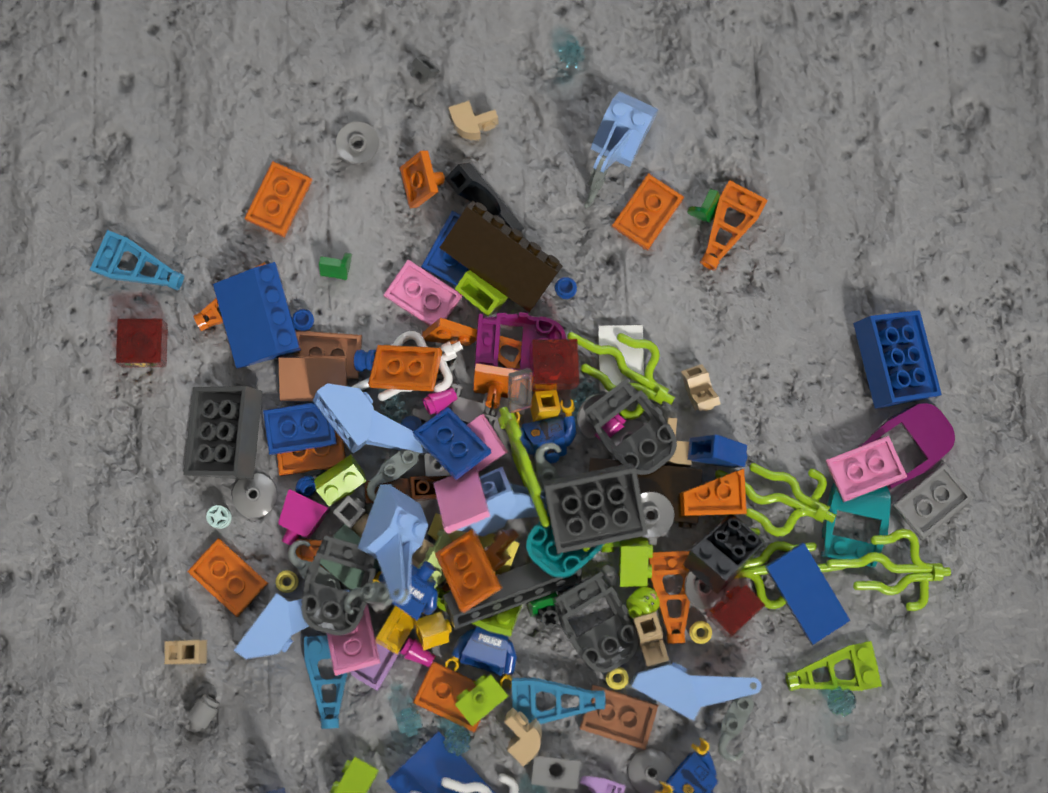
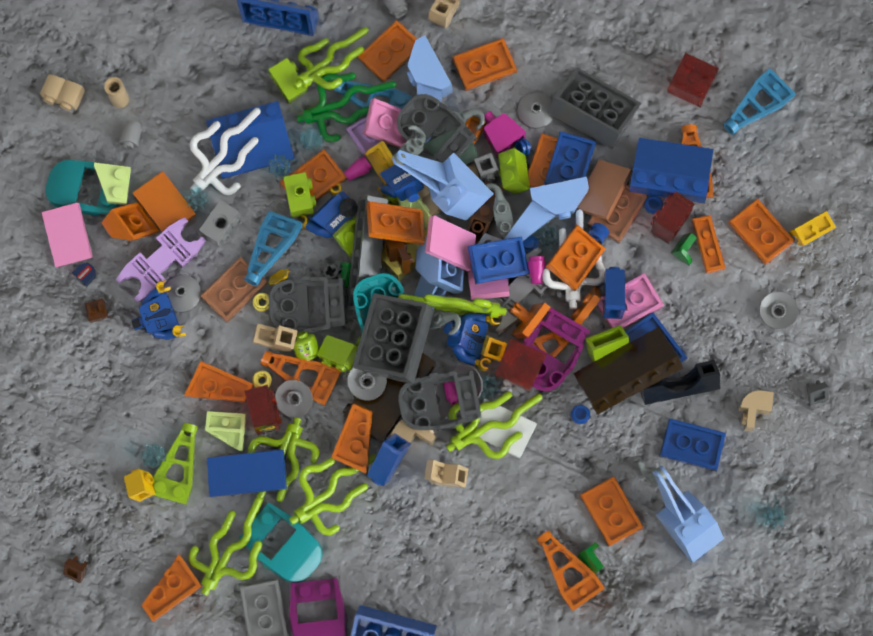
camera: 120 degrees right, 5 degrees down
light aqua wheel [206,505,232,529] -> none
light yellow plate [276,570,299,593] -> none
orange tile [400,150,445,208] -> none
yellow brick [415,612,452,651] -> none
tan brick [505,708,542,766] -> none
clear tile [508,367,532,413] -> none
light blue slope [629,662,761,761] -> none
black slope [683,515,766,595] -> none
bright pink tile [825,436,907,503] -> none
none -> reddish brown tile [63,556,87,583]
none -> yellow brick [124,469,155,502]
none -> orange wing [141,554,203,622]
none -> orange wing [184,361,254,402]
none -> yellowish green wing [205,411,246,452]
none -> yellow plant [268,269,290,285]
none -> lime plant [293,27,369,90]
none -> green plant [297,72,396,143]
none -> black plate [339,198,358,217]
none -> orange tile [358,20,417,83]
none -> blue slope [603,267,625,319]
none -> clear red brick [650,192,695,244]
none -> blue tile [660,418,726,471]
none -> orange tile [691,215,725,274]
none -> yellow hinge [789,211,836,246]

